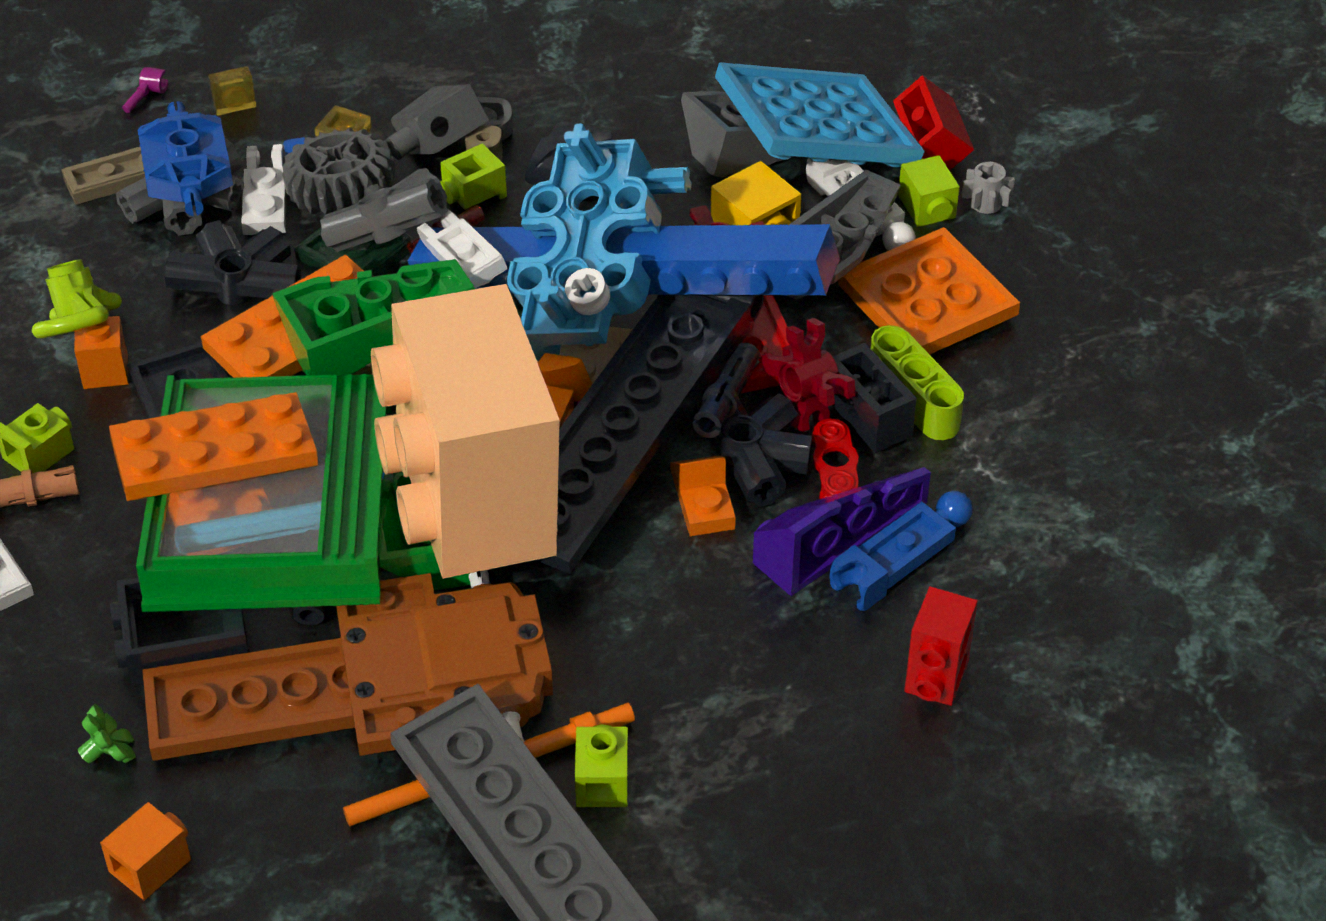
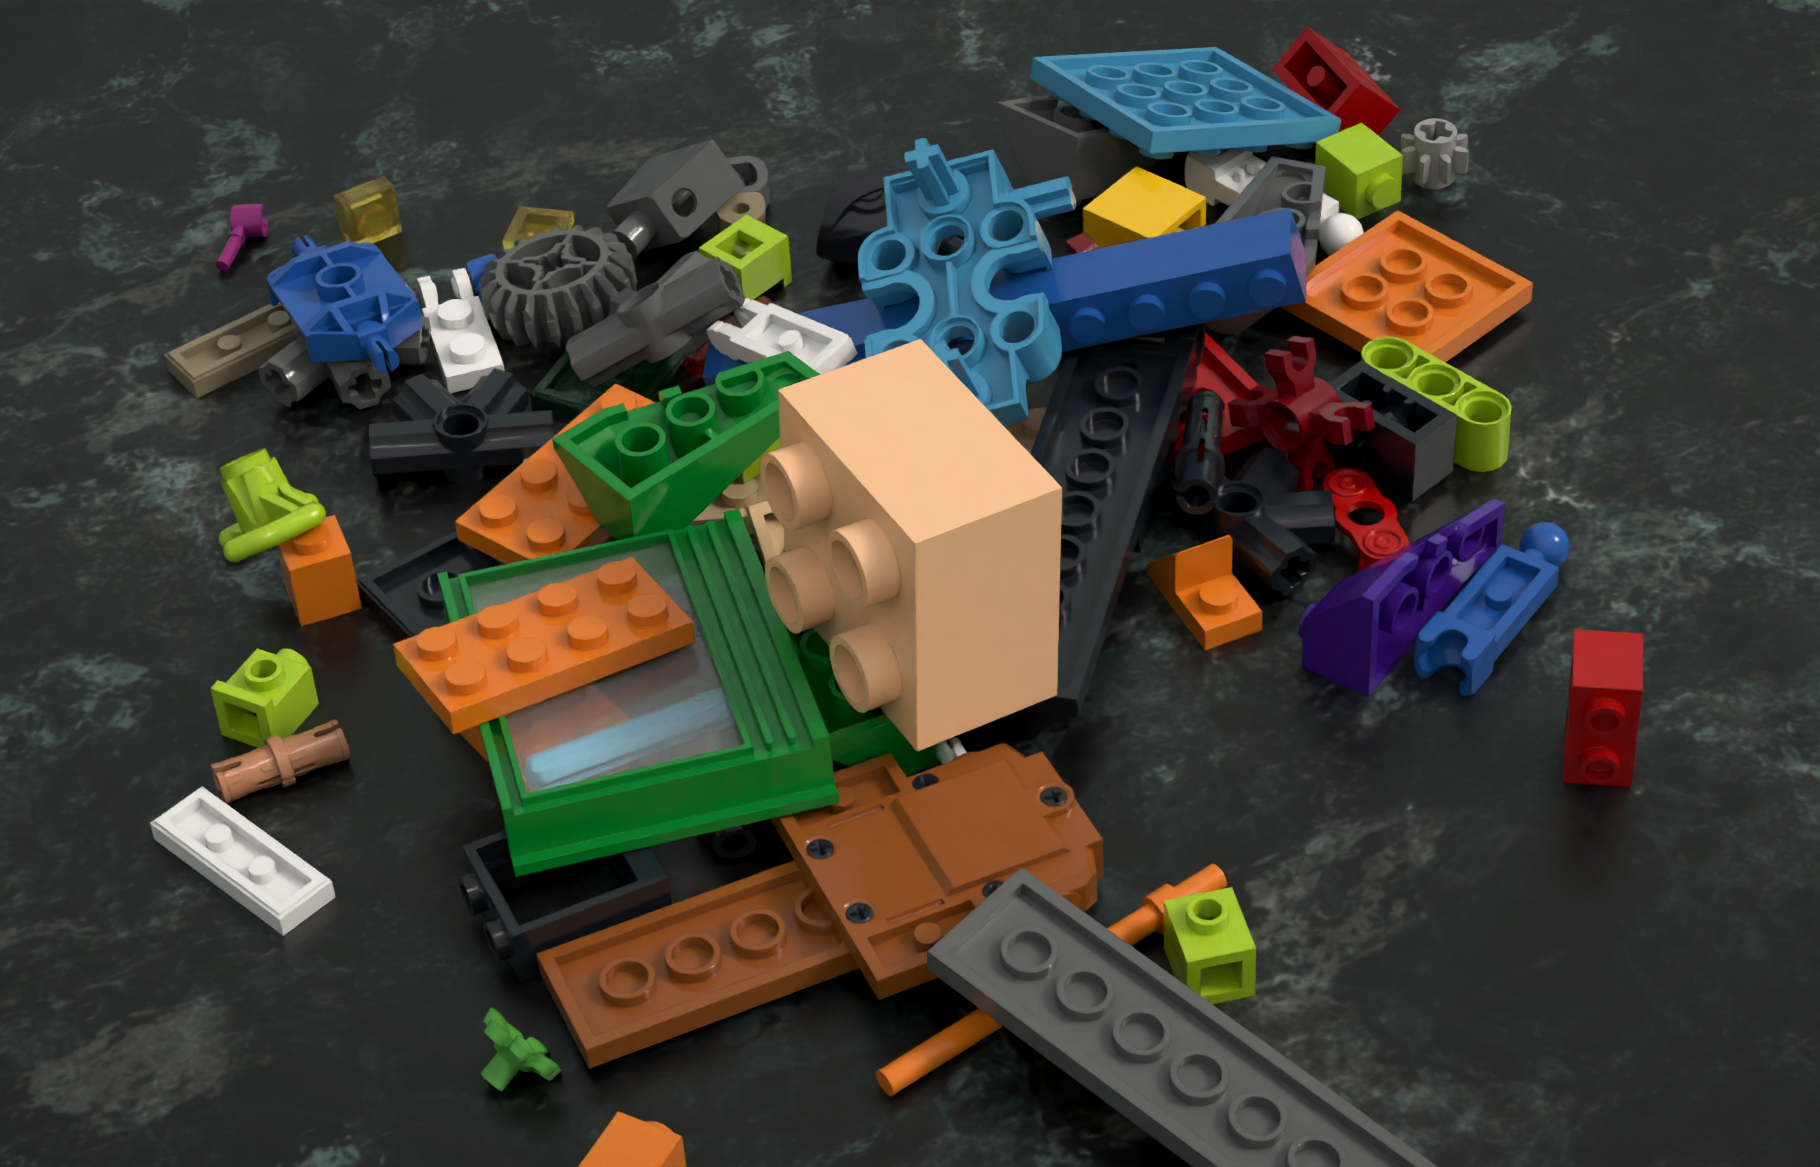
camera: 10 degrees left, 5 degrees down
white bush [565,268,610,315] -> none

